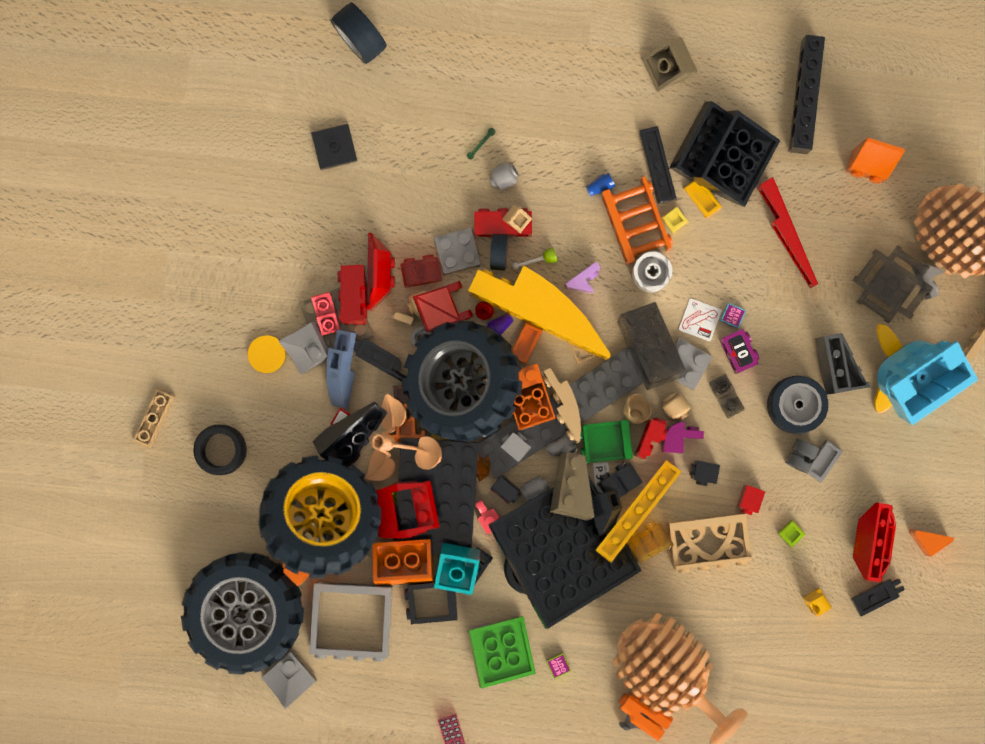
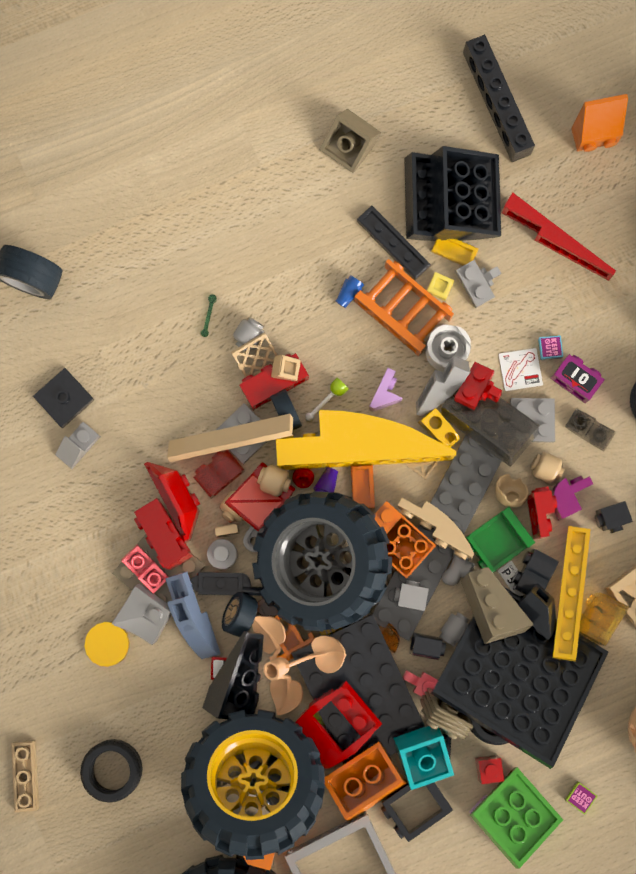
camera: 30 degrees left, 5 degrees down
none -> light grey slope [55,422,101,469]
none -> tan tile [167,414,293,462]
none -> light grey piece [207,539,238,569]
none -> black wheel [222,592,258,637]
none -> tan window [231,332,278,377]
none -> tan head [257,464,292,497]
none -> light grey slope [416,355,470,416]
none -> yellow leg [418,408,460,448]
none -> dark tan brick [420,688,473,740]
none -> red hinge [454,362,502,410]
none -> light grey hinge [455,260,501,308]
none -> red brick [475,755,504,784]

